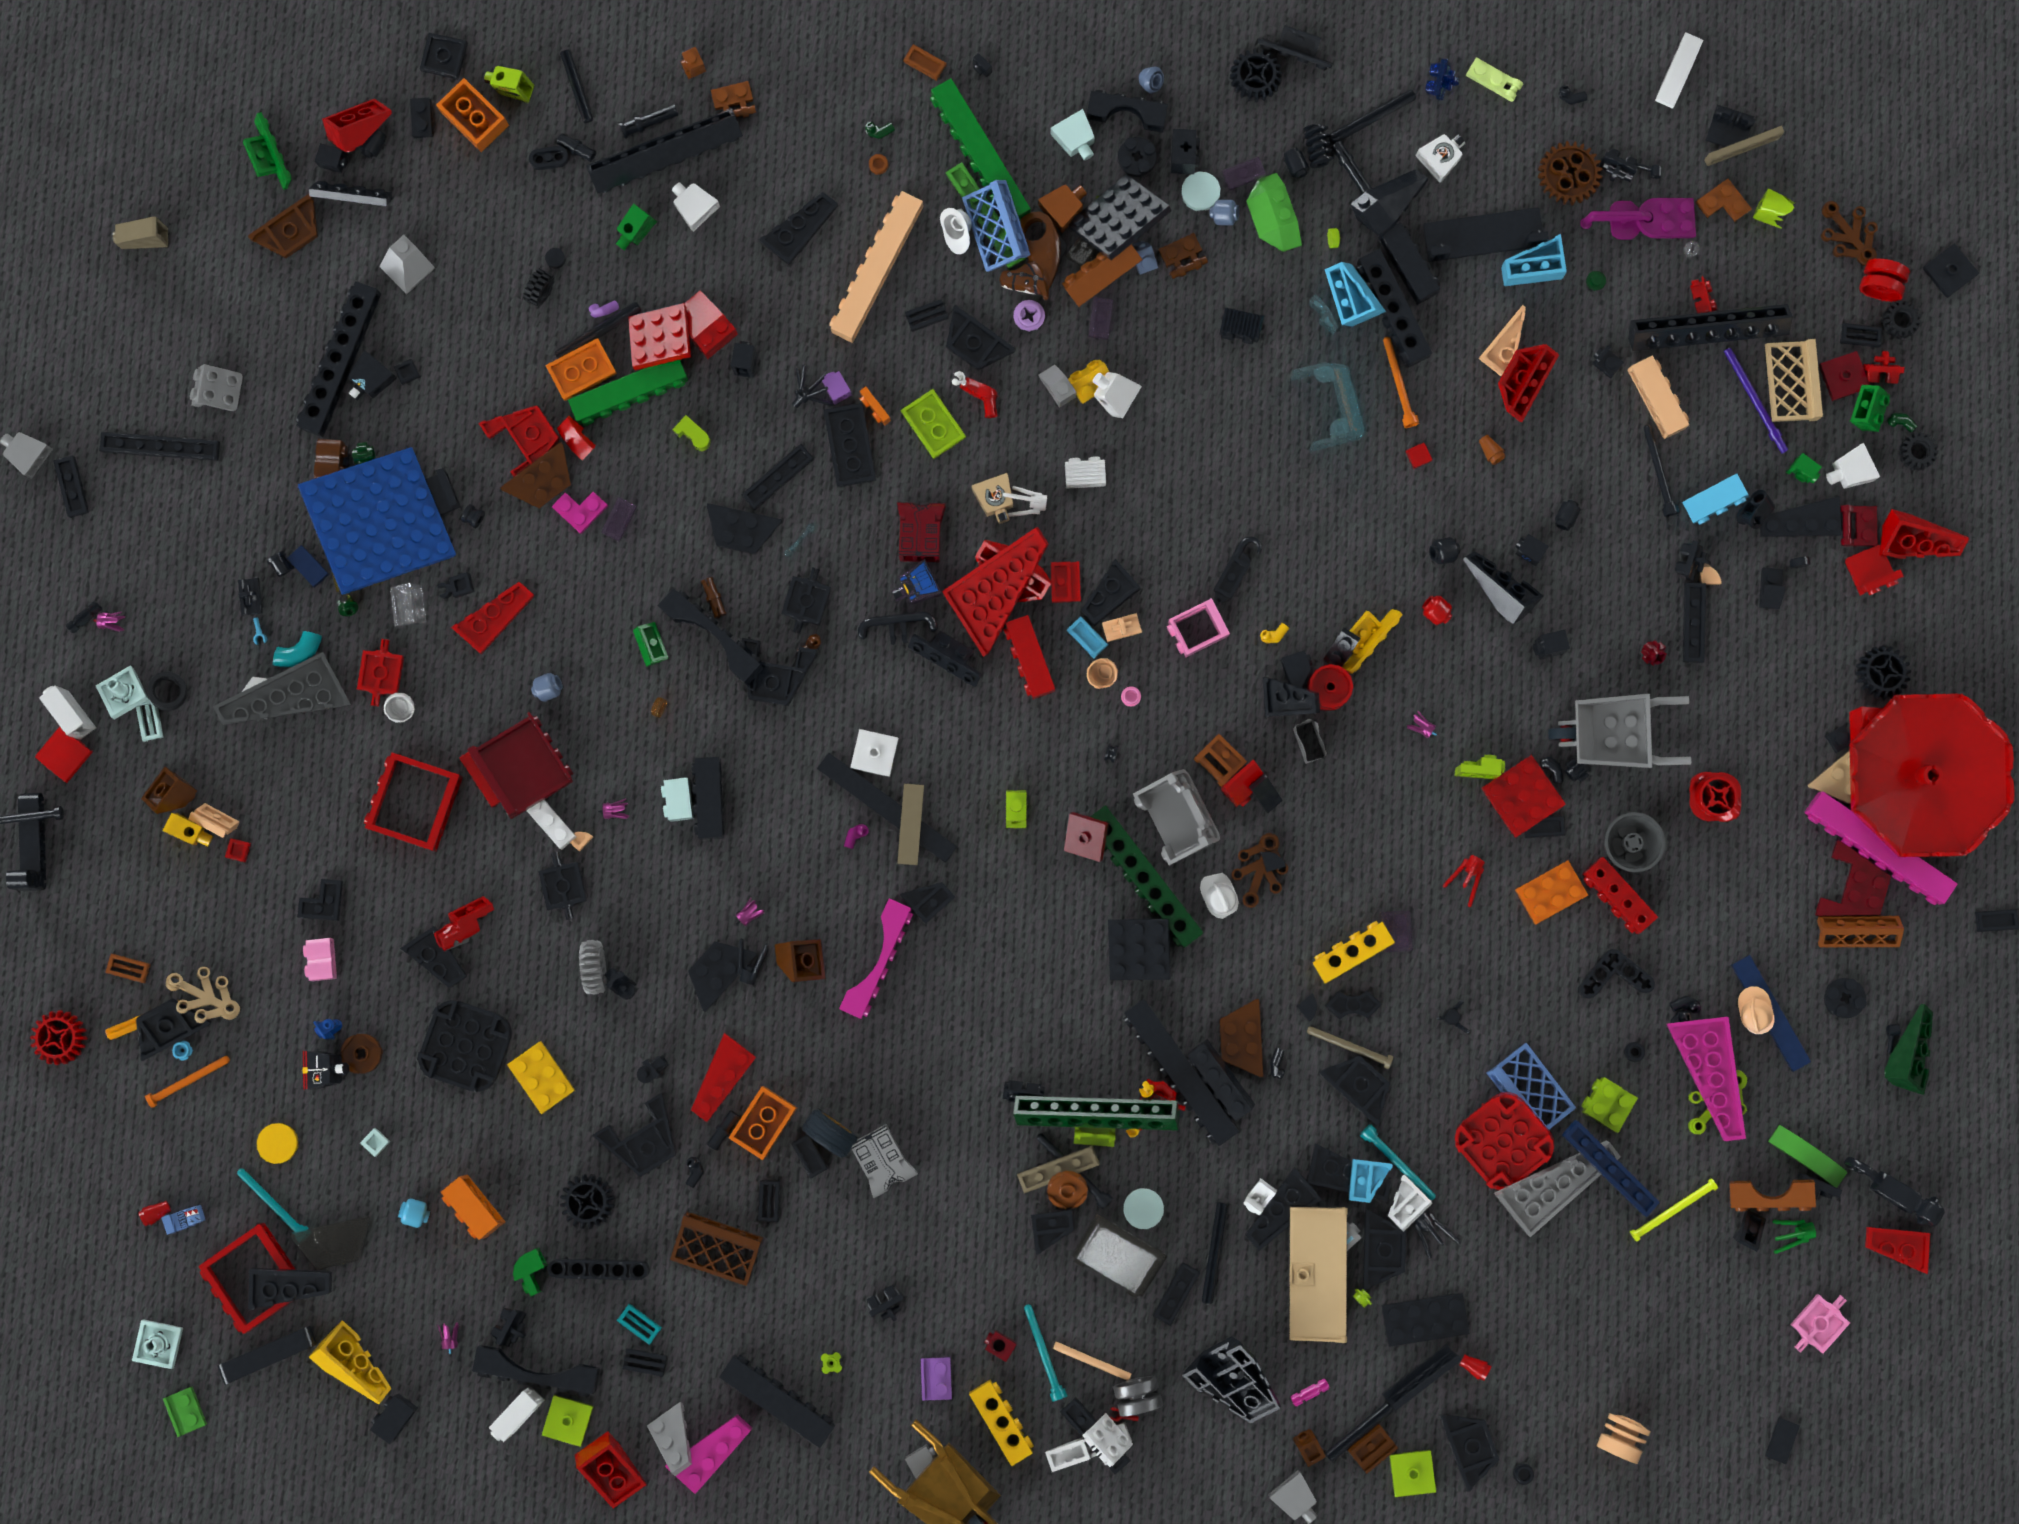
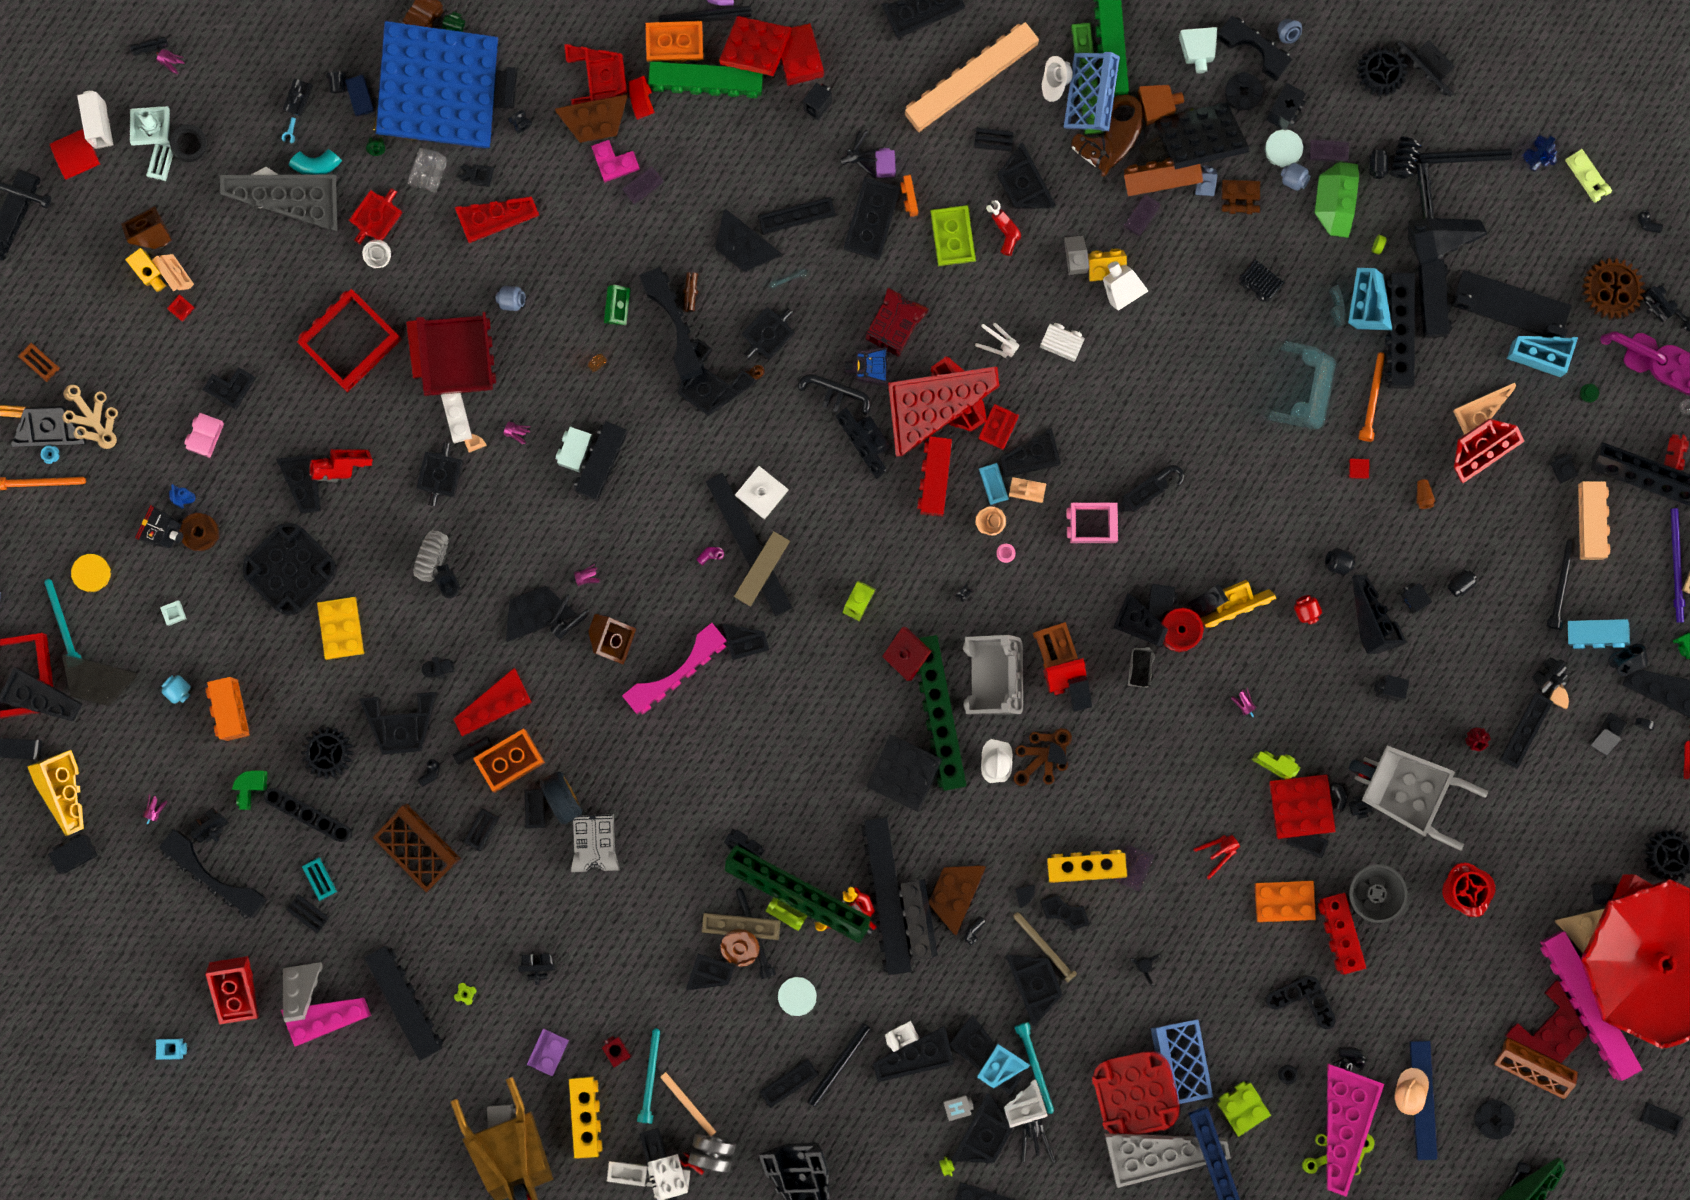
camera: 20 degrees right, 0 degrees up
white window [489,1386,545,1442] -> none
lime plate [542,1395,594,1447] -> none
lime leg [673,415,711,451] -> none
tan torso [972,473,1013,524] -> none
lavender gear [1014,300,1045,332] -> none
clear smoke windscreen [1072,1213,1168,1299] -> none
yellow arm [1260,623,1289,643] -> none
tan door [1290,1207,1348,1343] -> none
white torso [1416,134,1465,183] -> none

